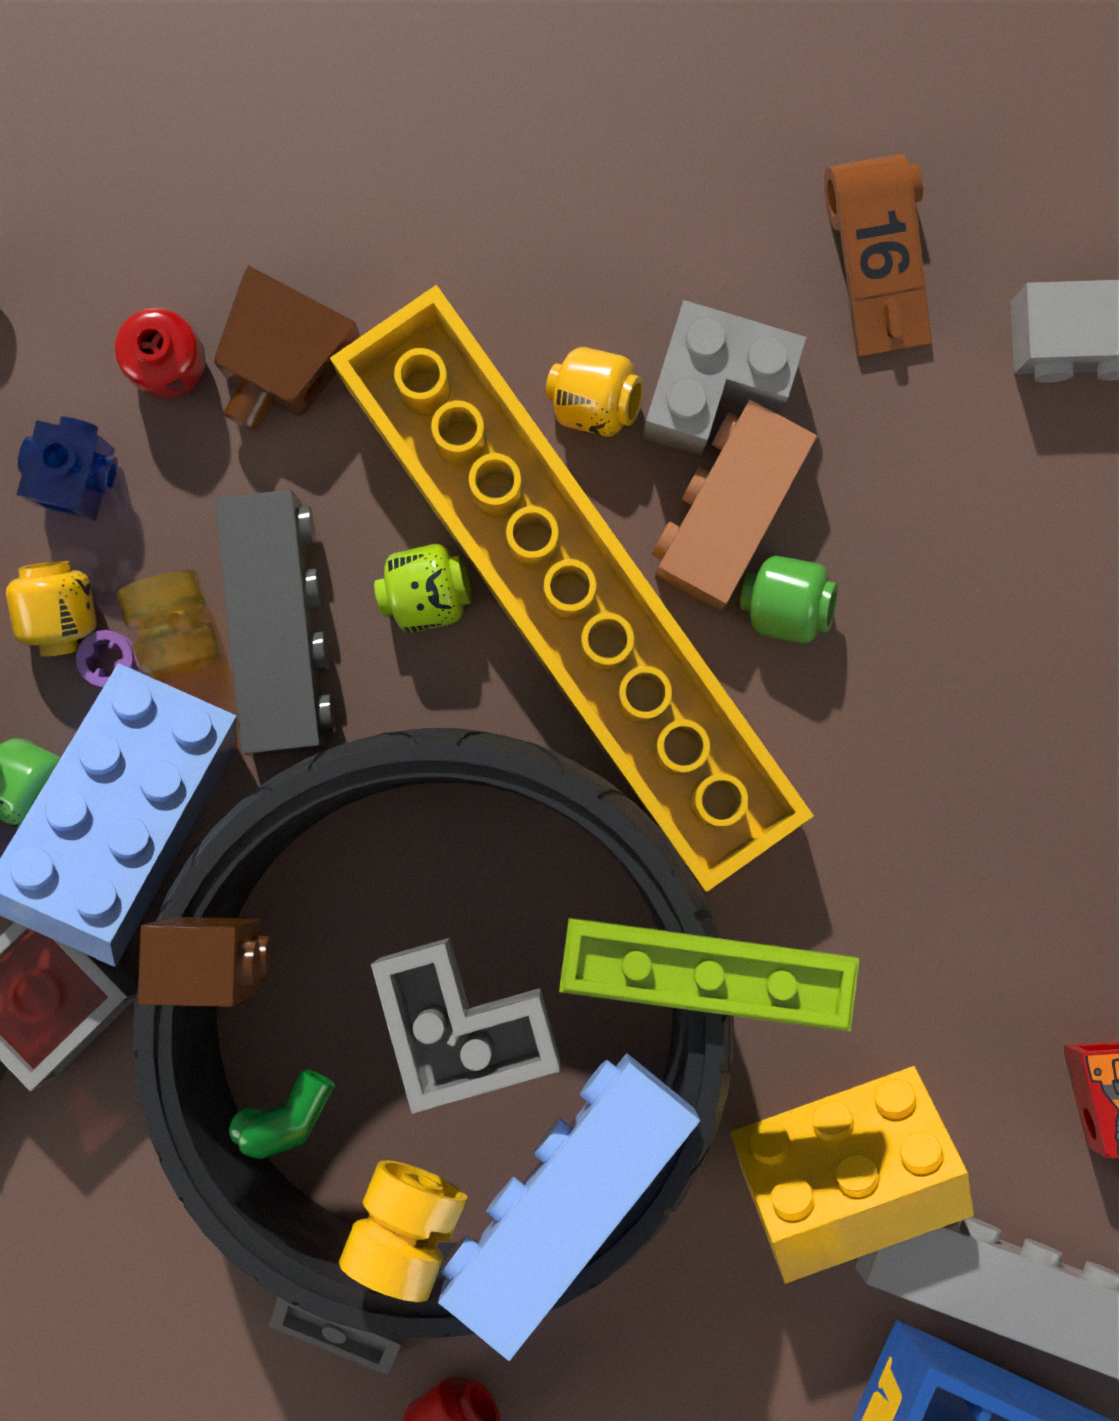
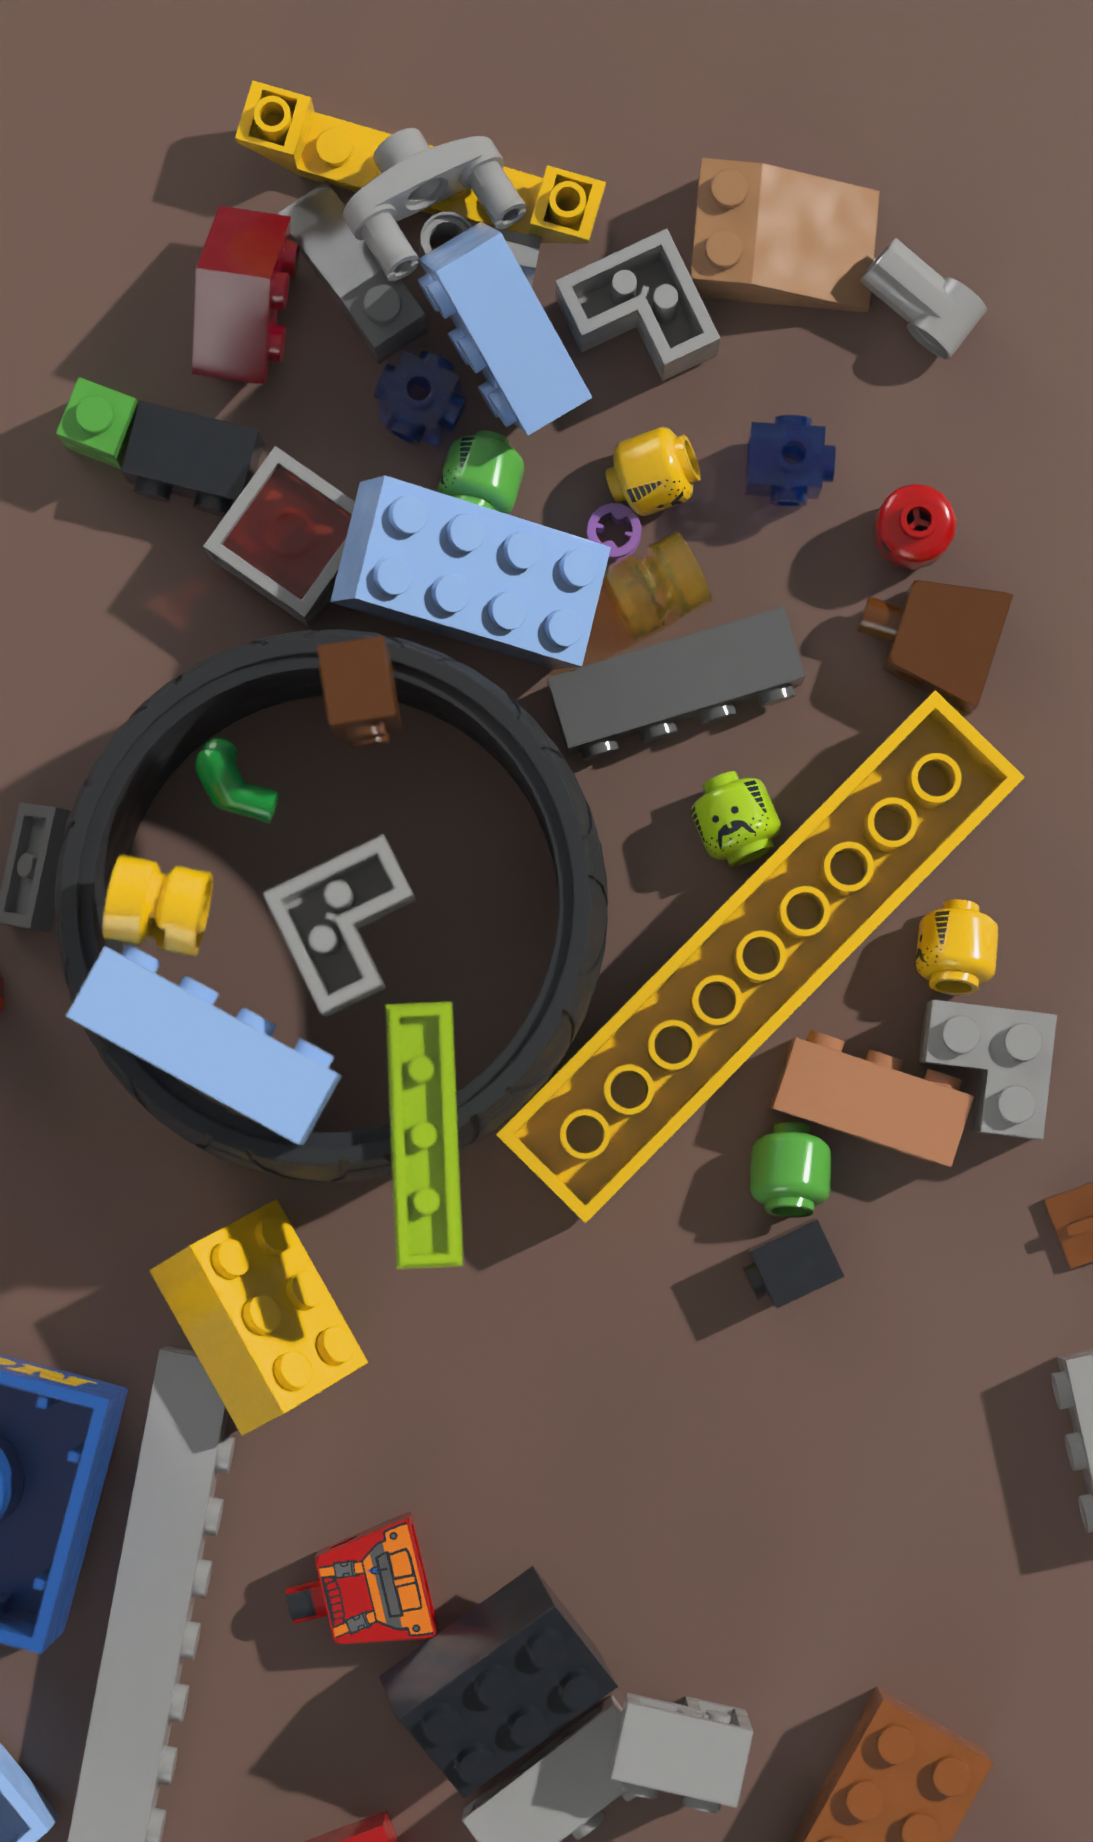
camera: 85 degrees right, 0 degrees up
none -> black brick [742,1218,845,1309]

